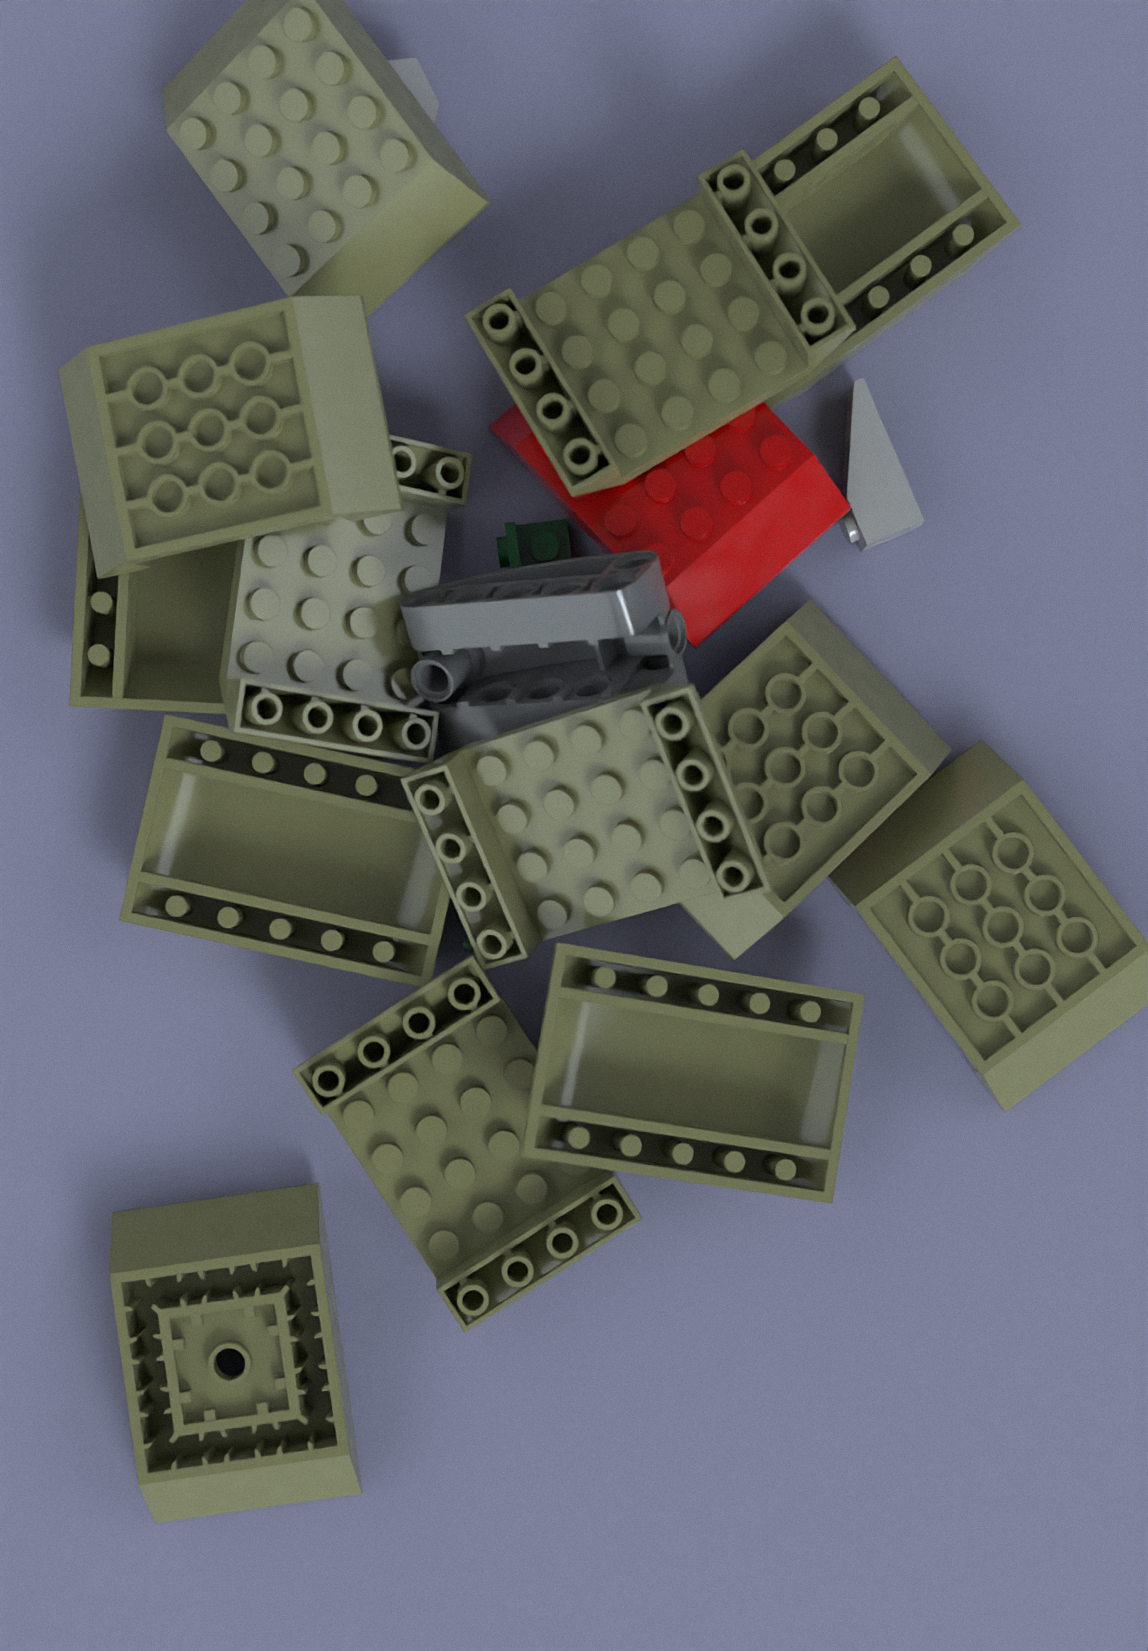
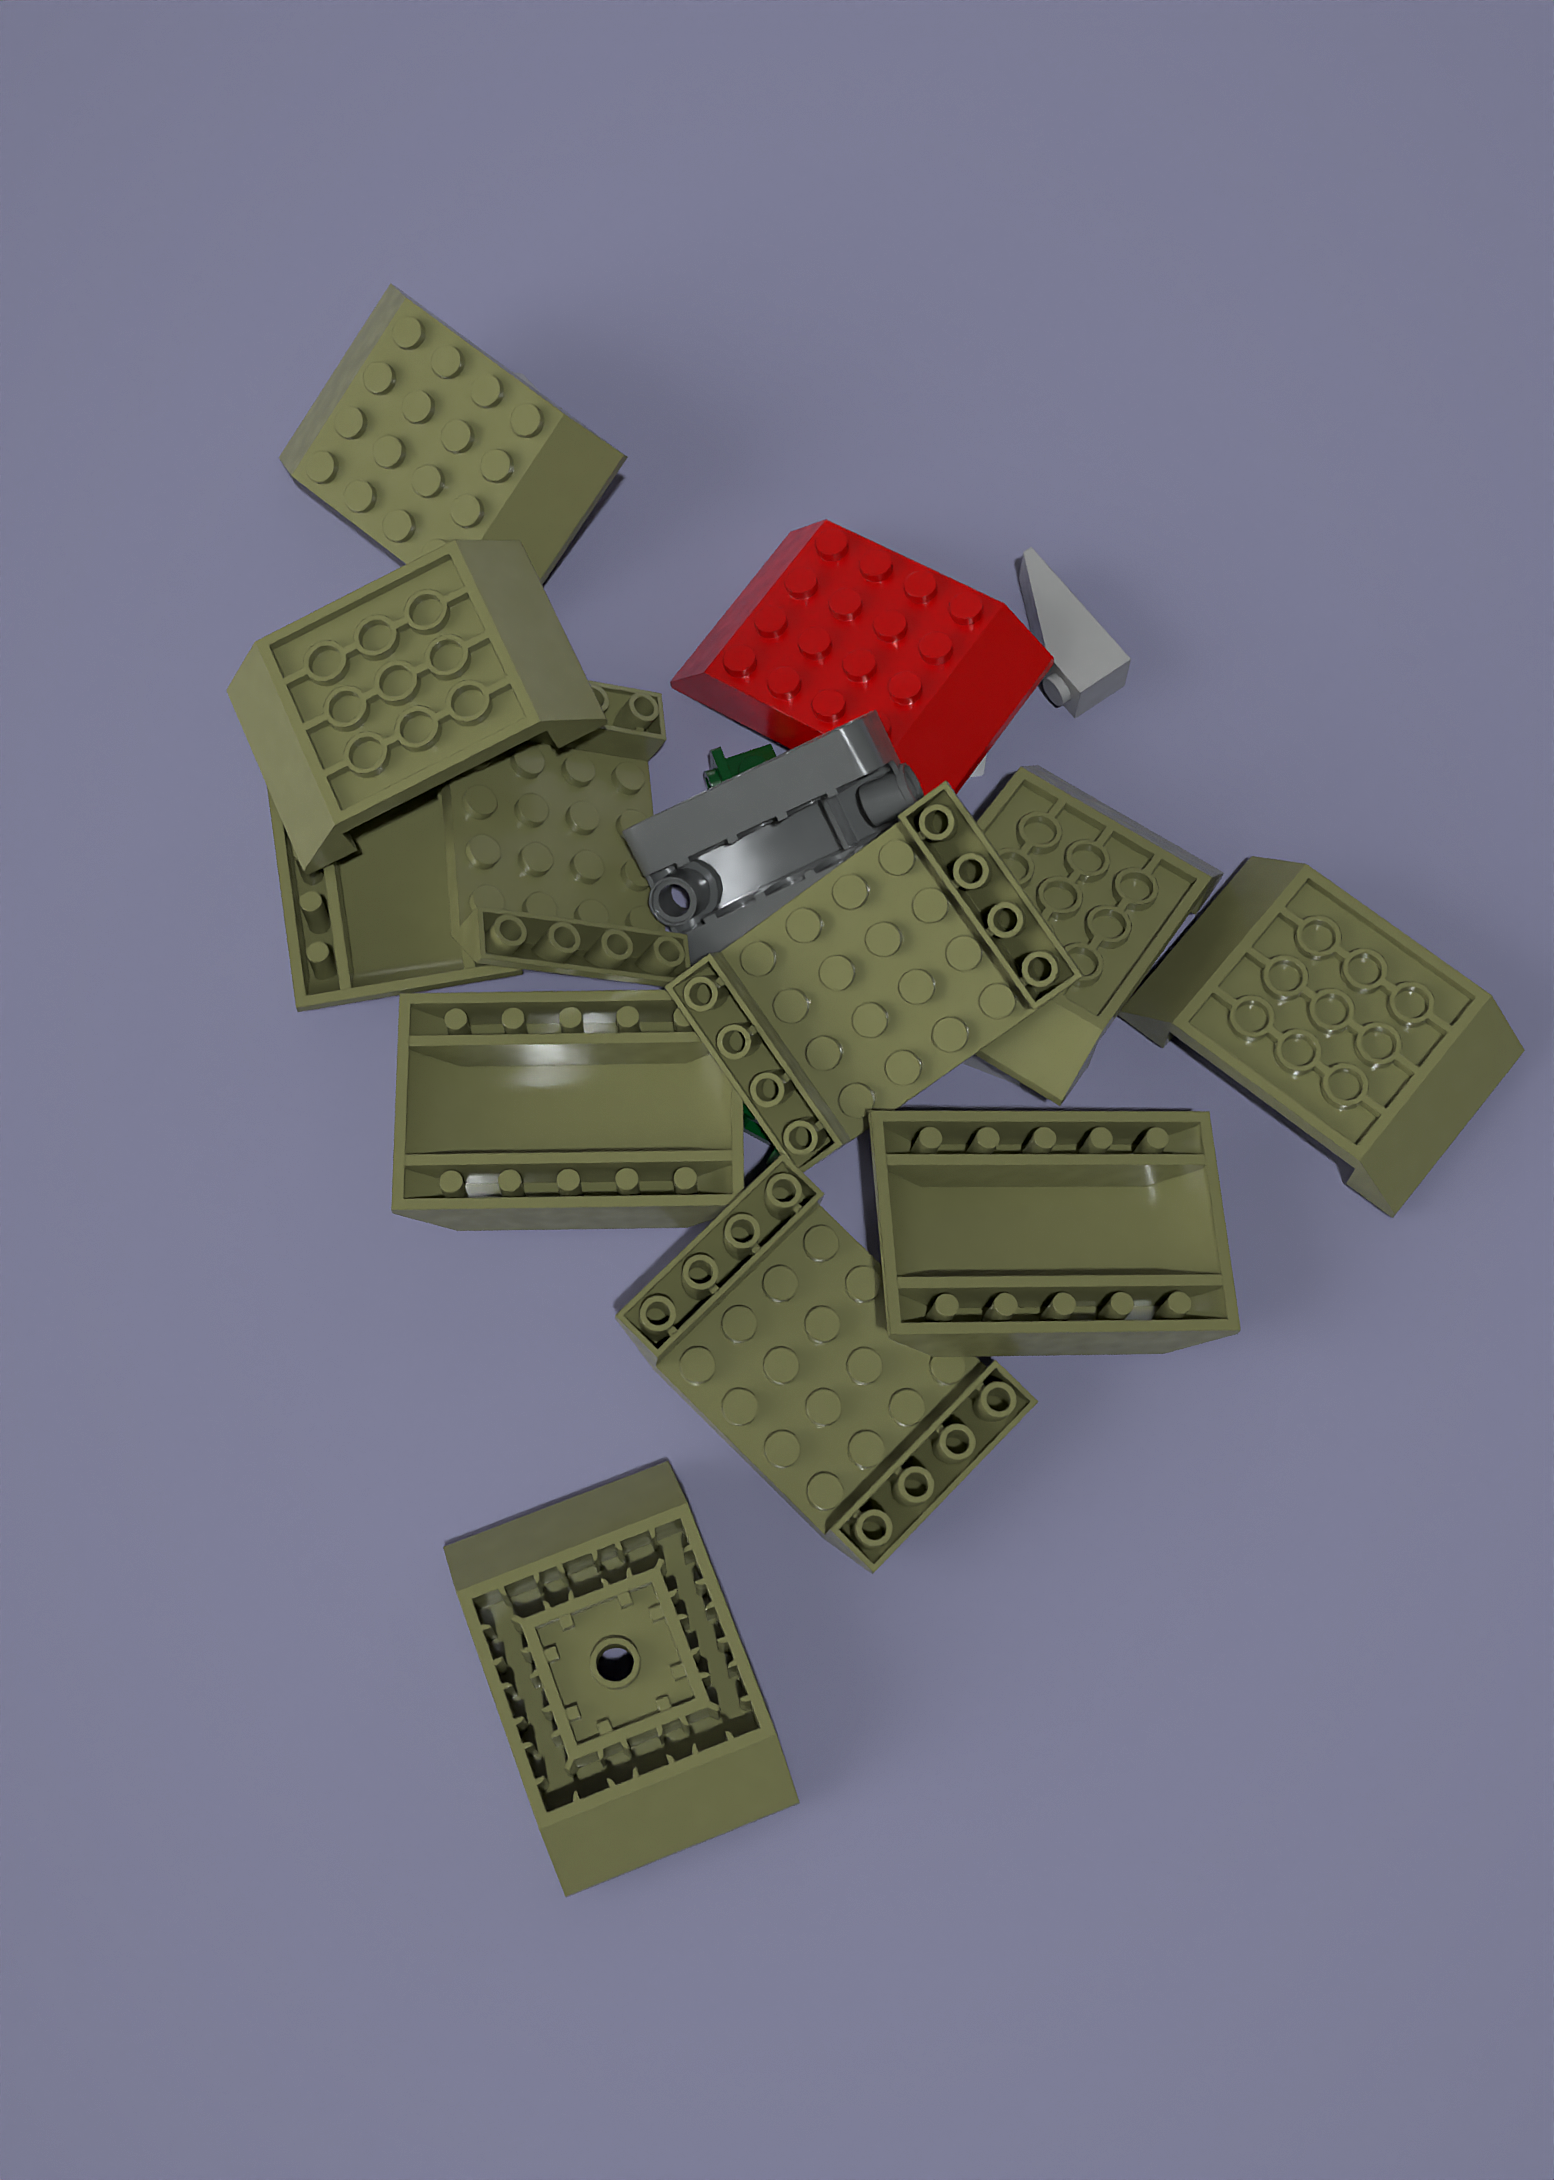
camera: 10 degrees left, 20 degrees down
olive slope [464,149,856,497] -> none
olive slope [752,56,1022,410] -> none

